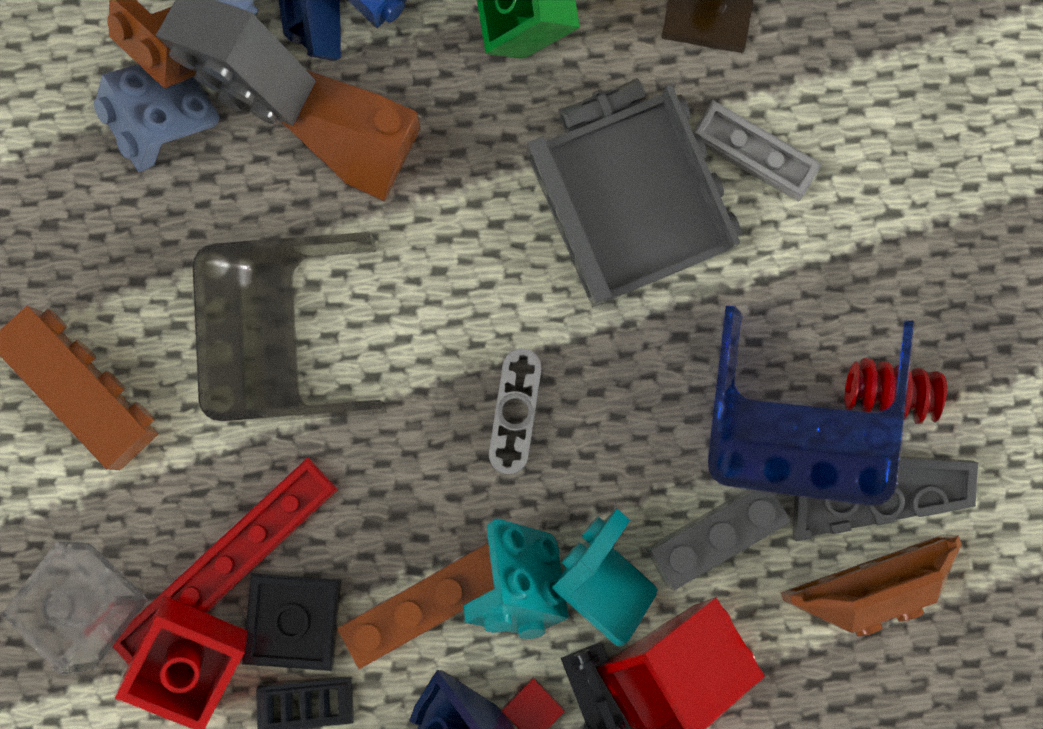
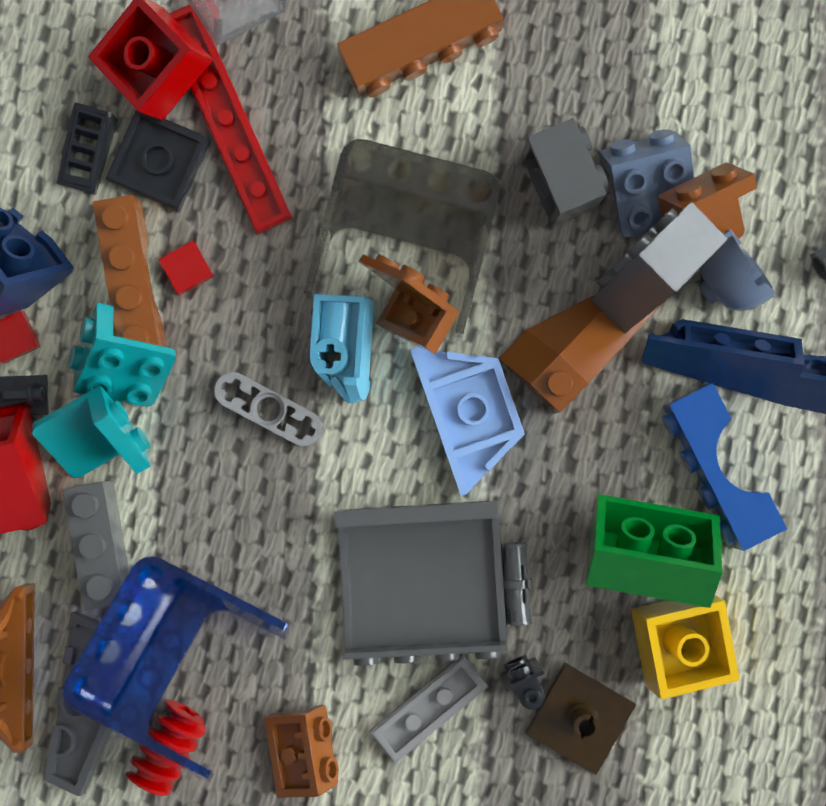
camera: 110 degrees right, 5 degrees up
none -> red tile [159,240,215,296]
none -> dark orange bracket [264,705,339,798]
none -> medium azure piece [310,294,375,404]
none -> dark orange bracket [358,254,460,354]
none -> light blue wing [410,347,525,496]
none -> black hinge [499,655,545,710]
none -> dark grey brick [521,118,608,227]

